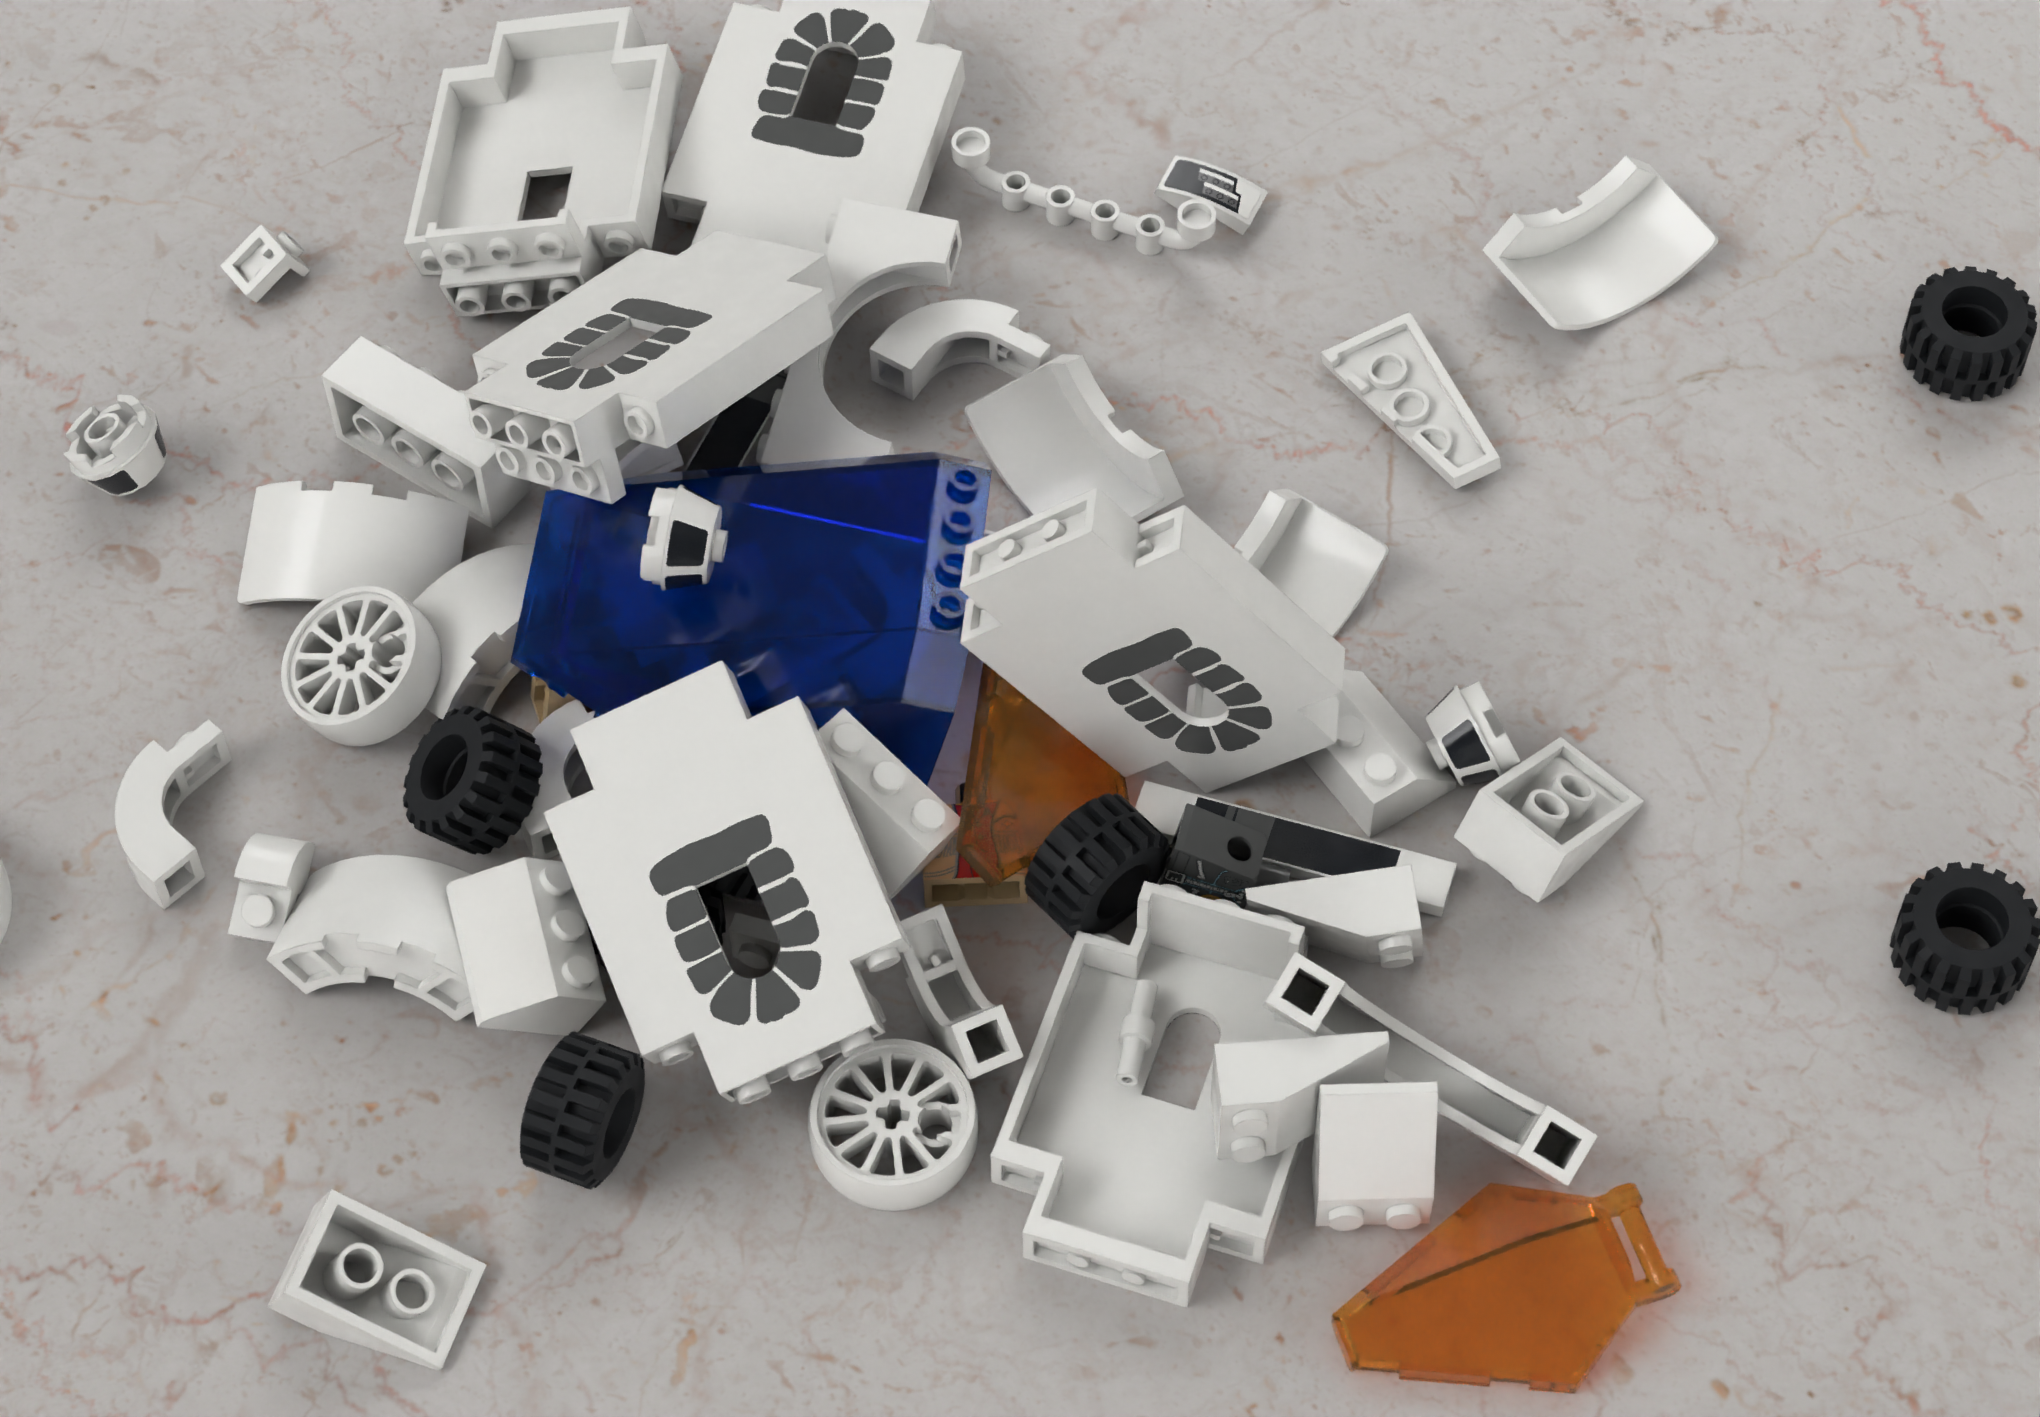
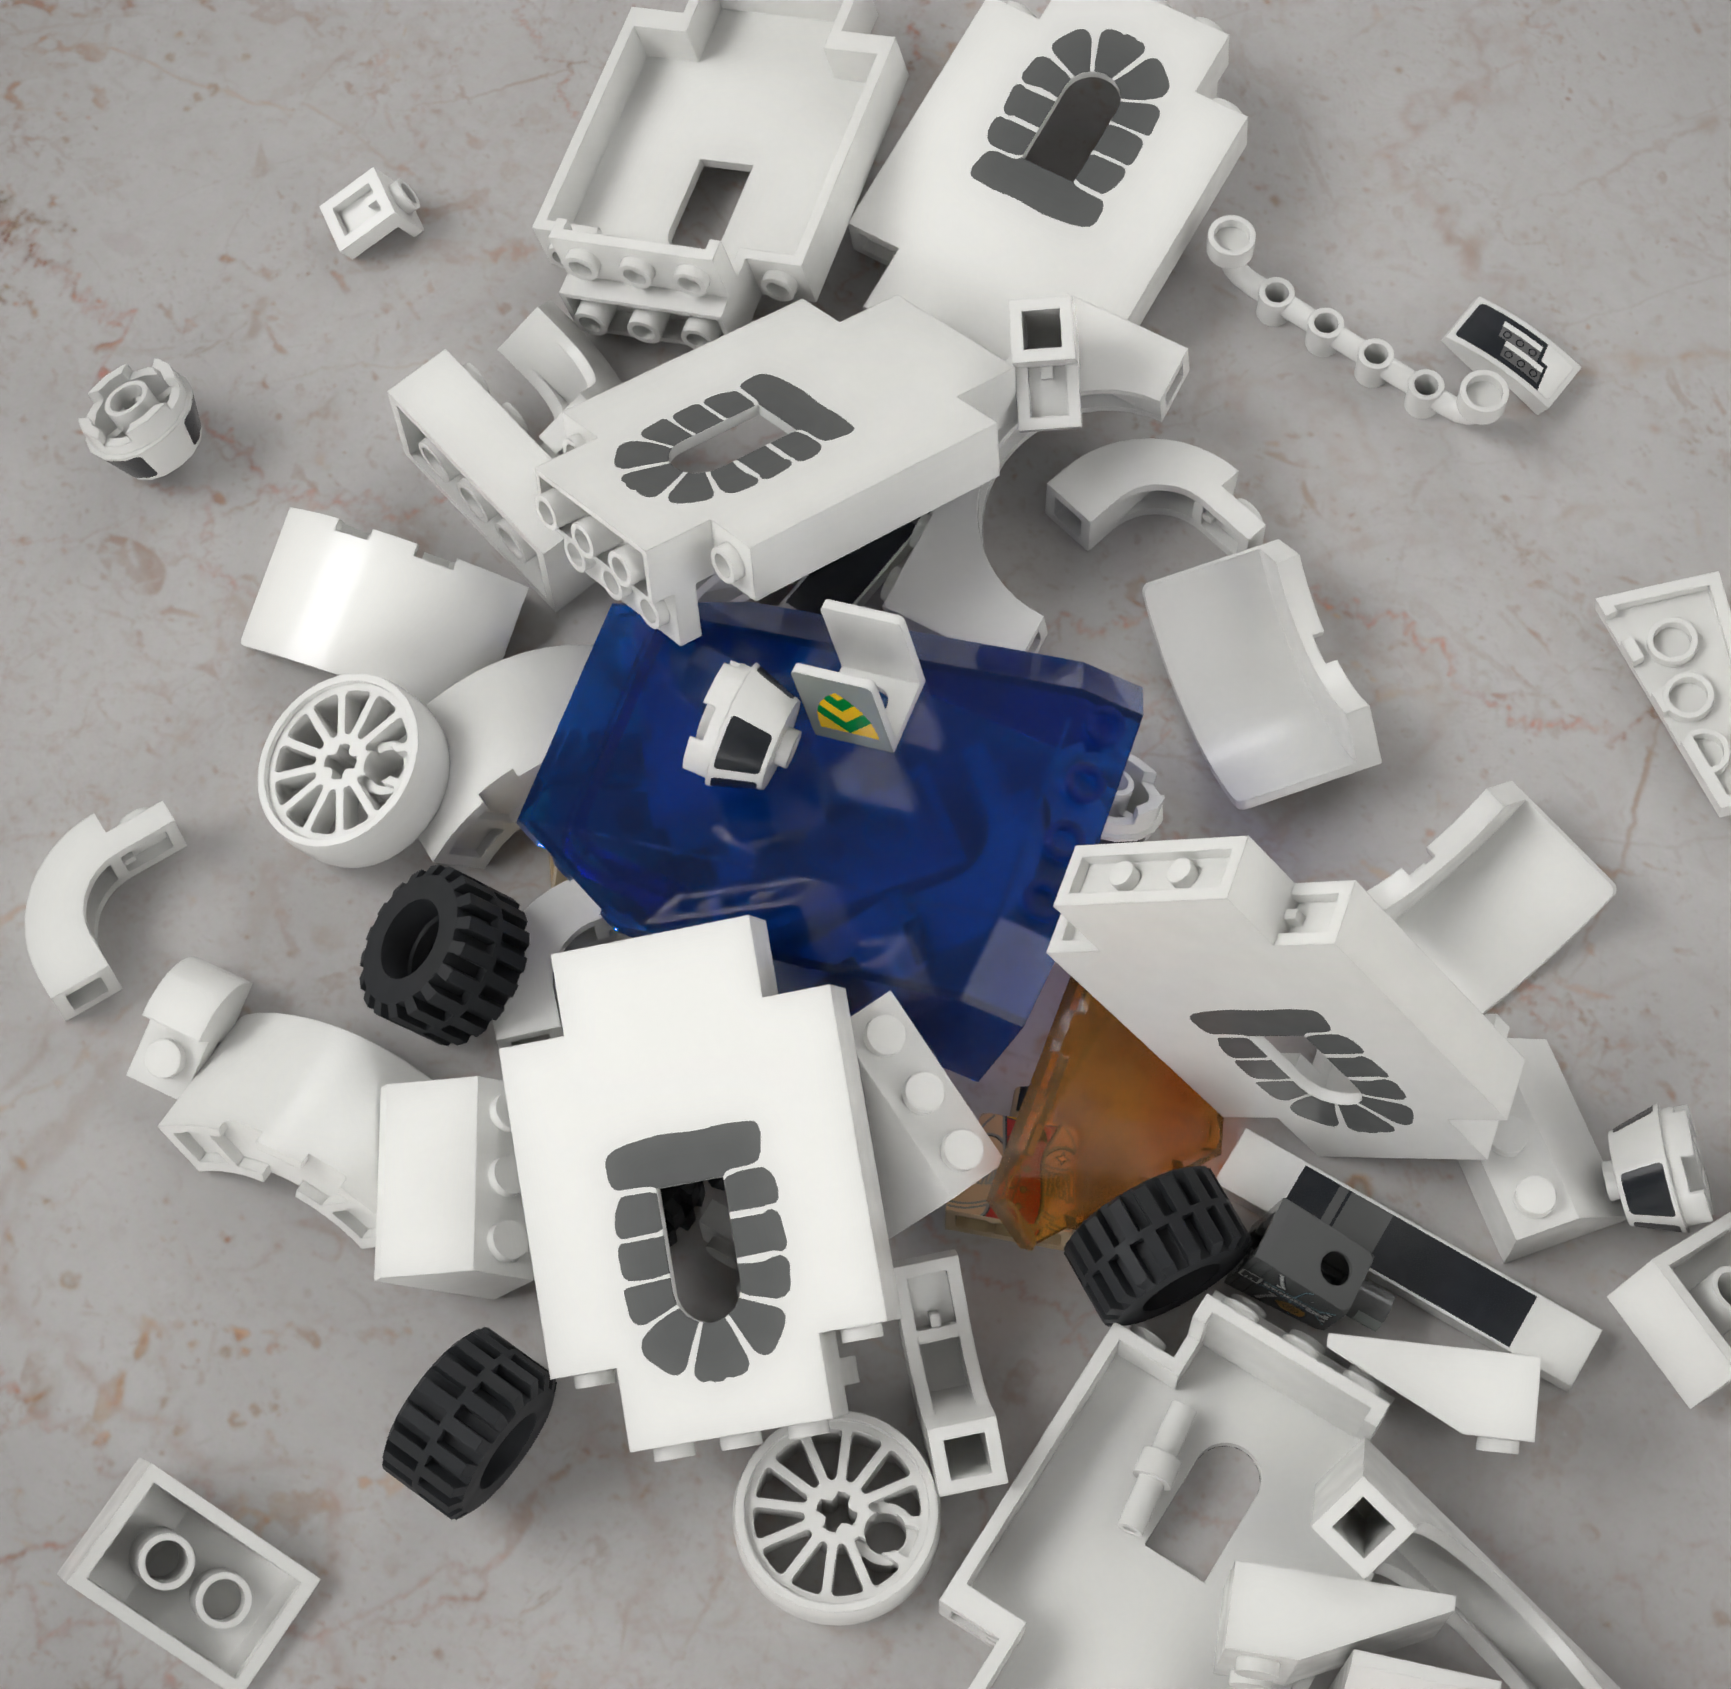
camera: 15 degrees right, 10 degrees up
none -> white arch [497,300,622,454]
none -> white piece [791,599,926,753]
none -> white brick [1008,295,1082,433]

